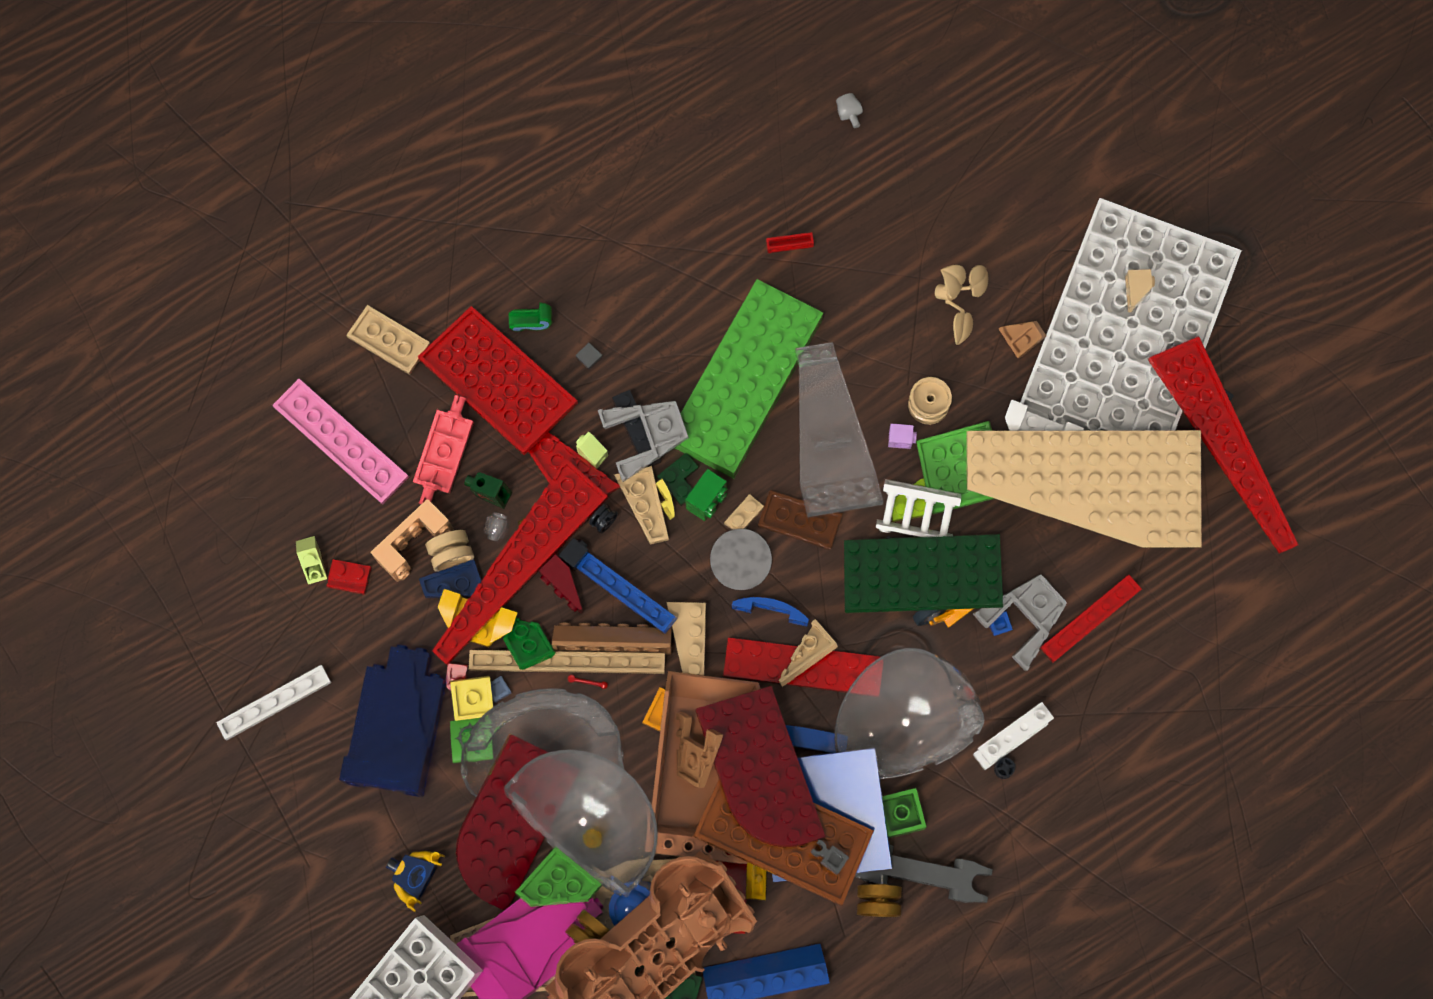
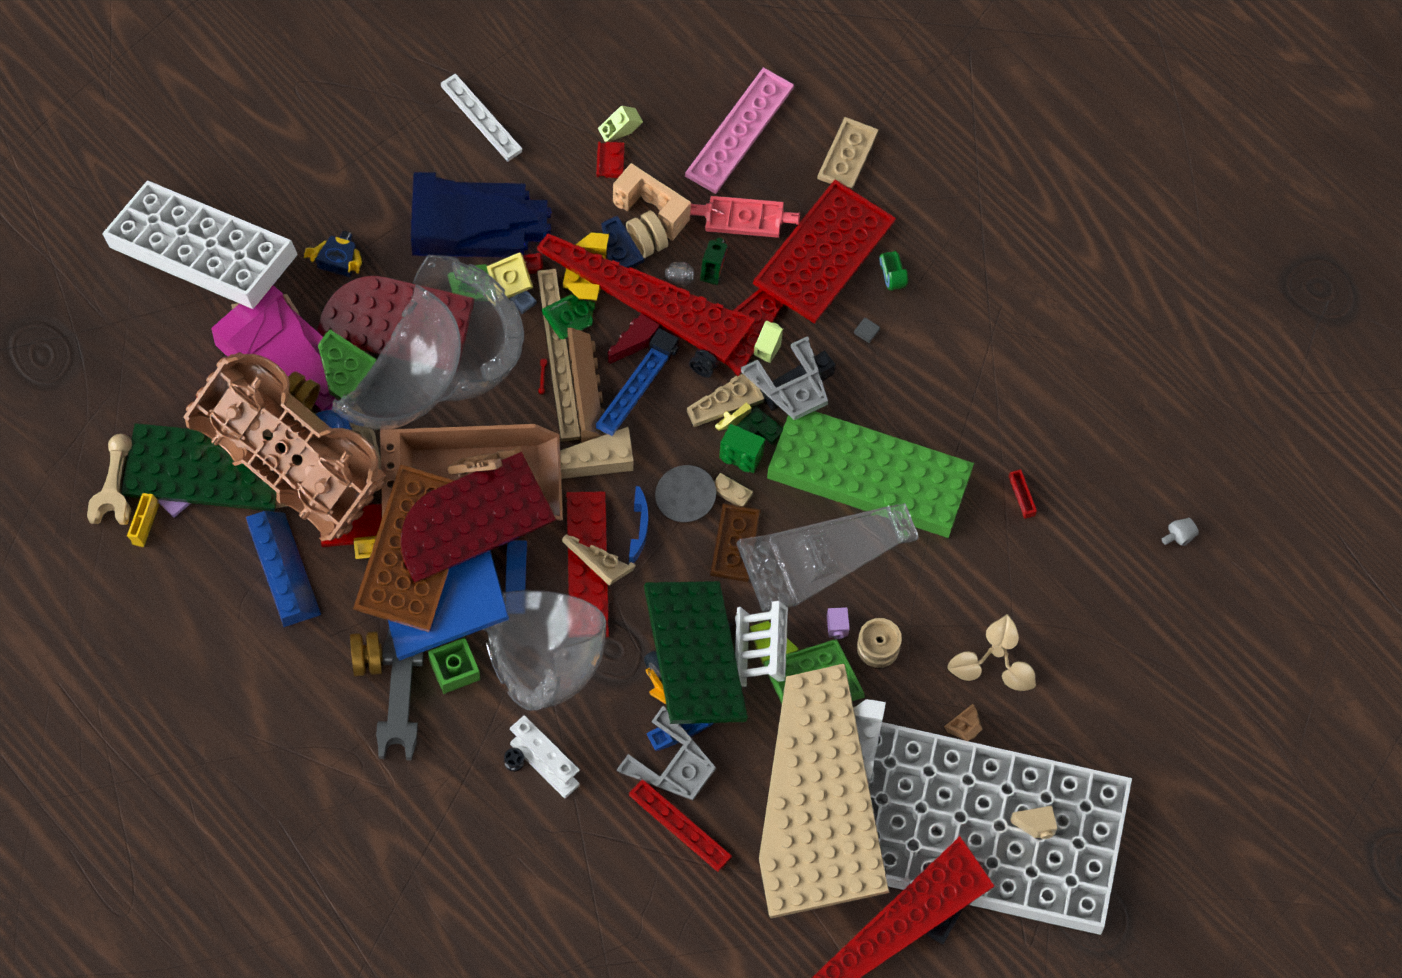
camera: 75 degrees right, 10 degrees down
clear yellow plate [583,829,602,848] -> none
dark grey plate [811,840,849,875] -> none

